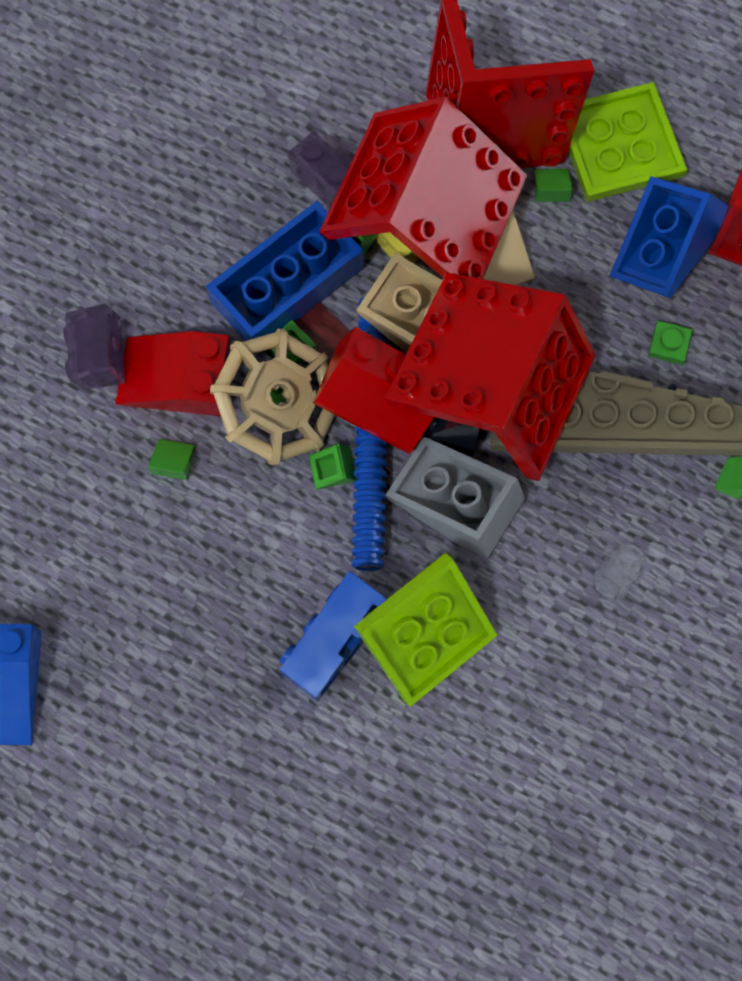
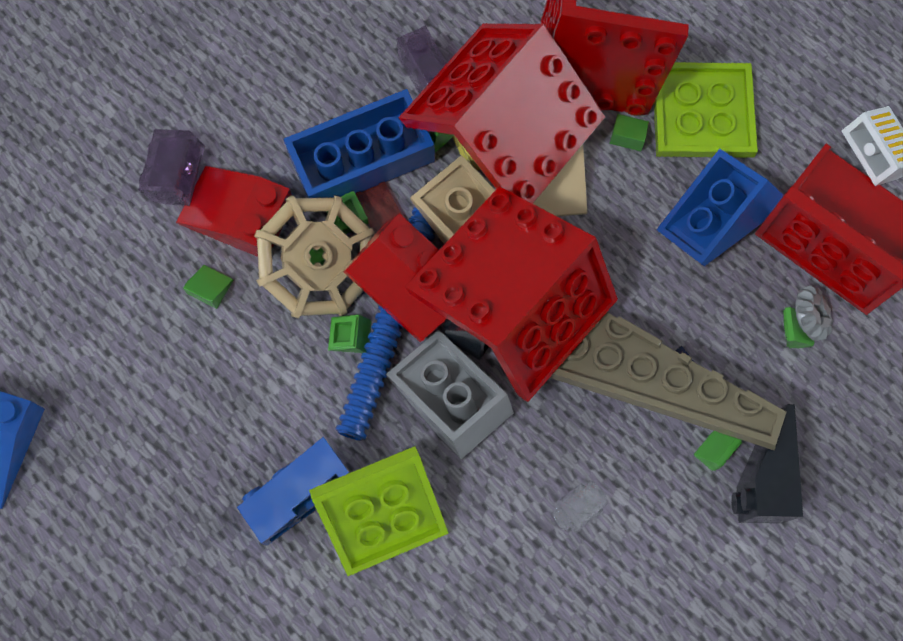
camera: 15 degrees right, 0 degrees up
bright green plate [648,320,692,365] -> none

